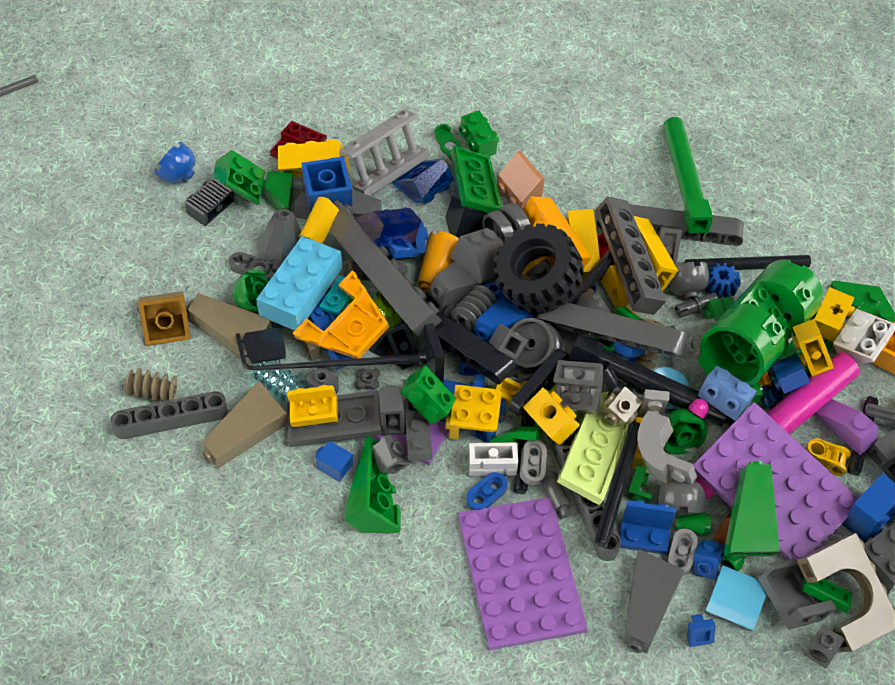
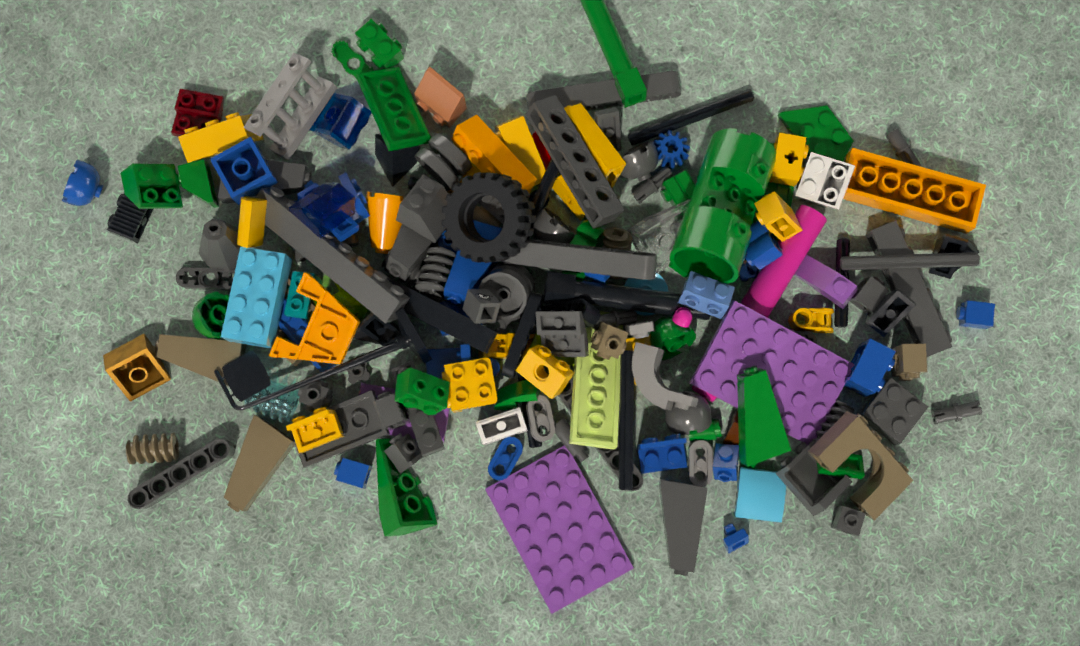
camera: 10 degrees left, 25 degrees up
green bracket [629,464,653,502] -> none

